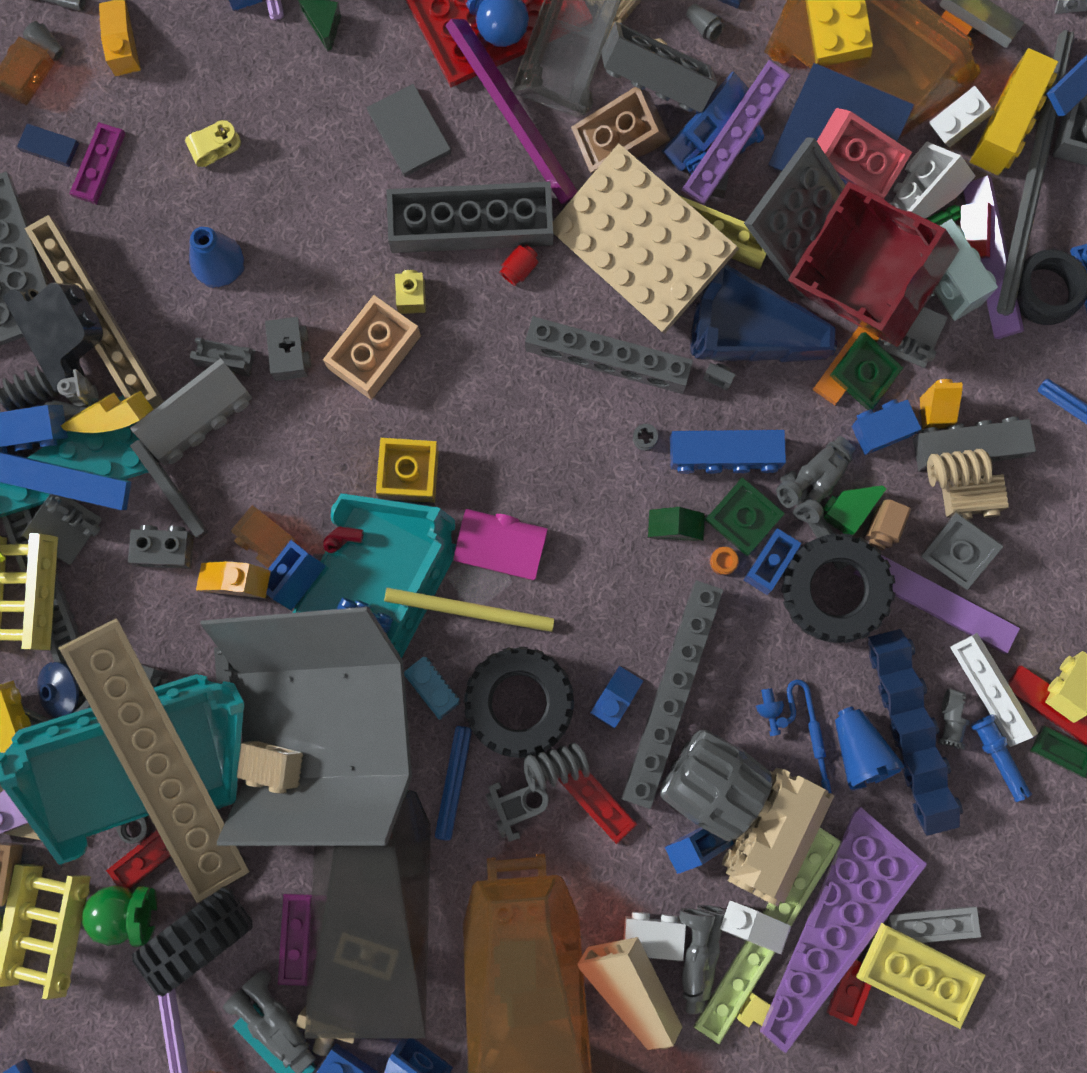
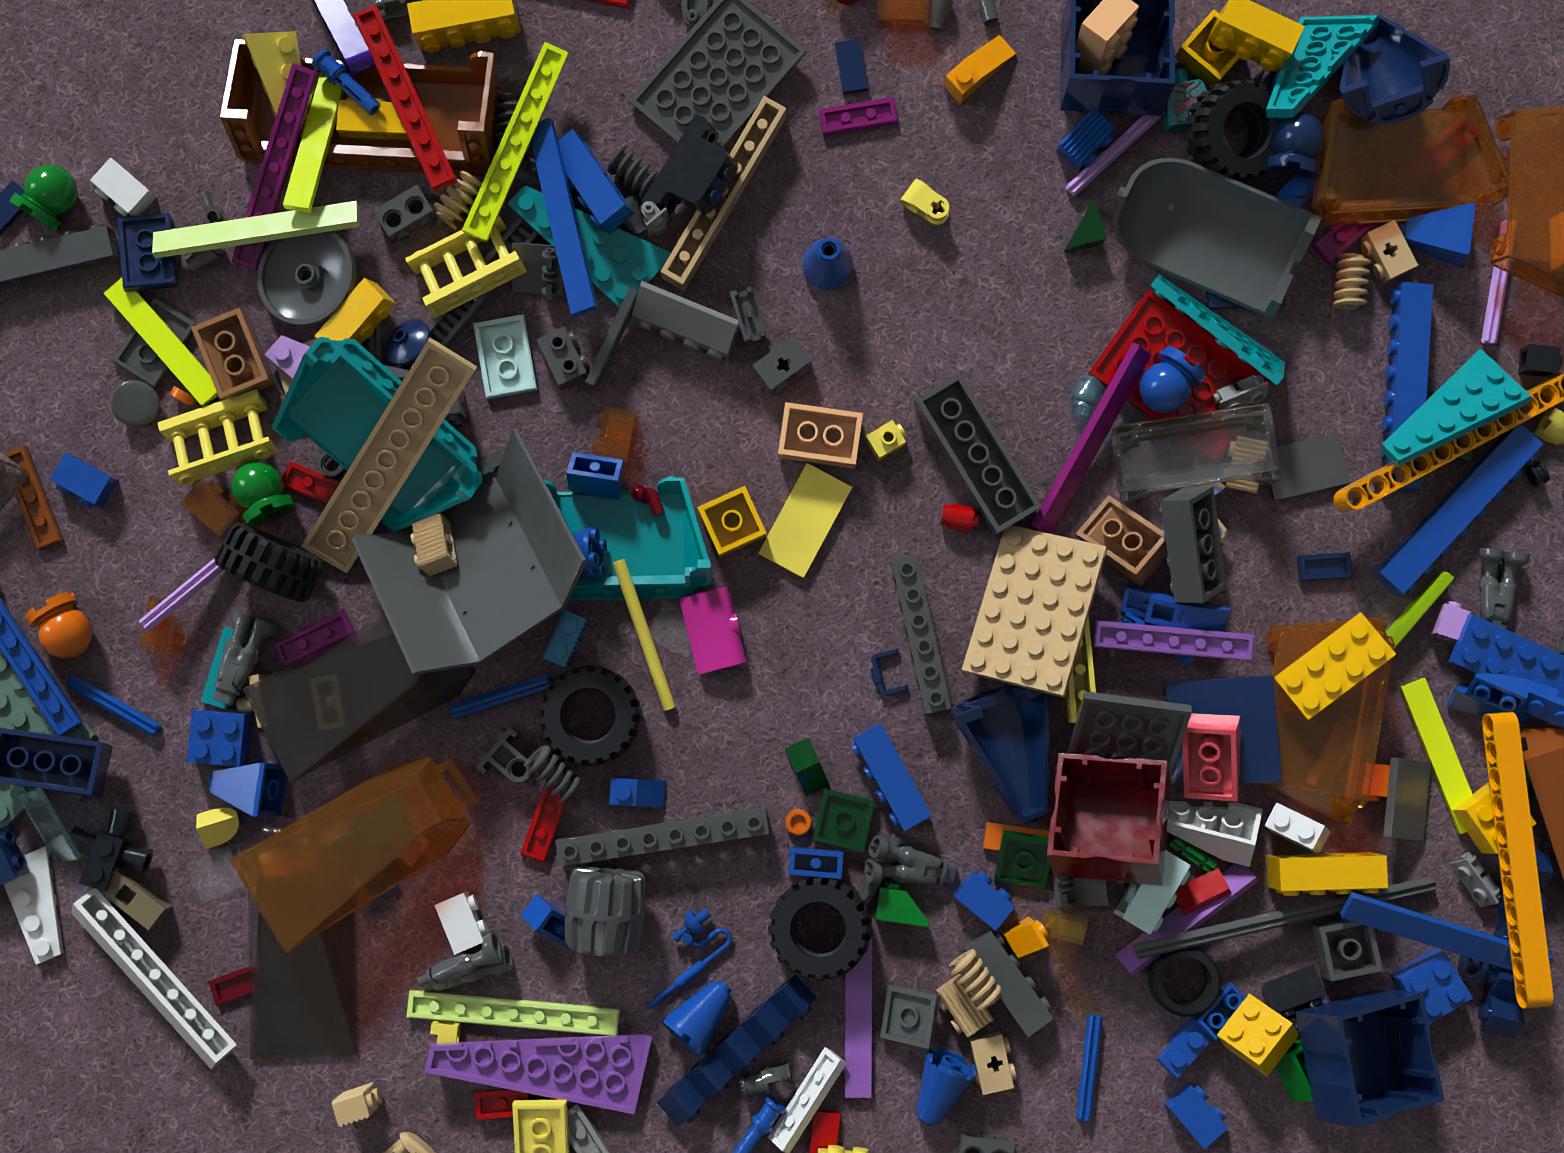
camera: 60 degrees right, 5 degrees up
yellow slope [60,391,154,433] -> none
light orange slope [196,561,271,598] -> none
dark grey tile [366,84,451,177] -> none
tan slope [577,937,682,1050] -> none
dark grey bush [633,424,658,451] -> none
dark grey cone [686,3,725,41] -> none
dark grey plate [703,362,736,391] -> none
white slope [720,901,791,955] -> none
tan brick [722,768,834,907] -> none
medium nougat brick [865,500,911,551] -> none
none -> clear orange brick [180,479,243,538]
none -> light aqua tile [473,314,538,400]
none -> light yellow tile [758,463,852,579]
none -> dark blue piece [870,649,909,695]
none -> blue cone [916,1047,977,1126]
none -> tan brick [969,1031,1017,1095]
none -> clear yellow brick [1041,906,1089,946]
none -> clear light blue head [1068,376,1106,416]

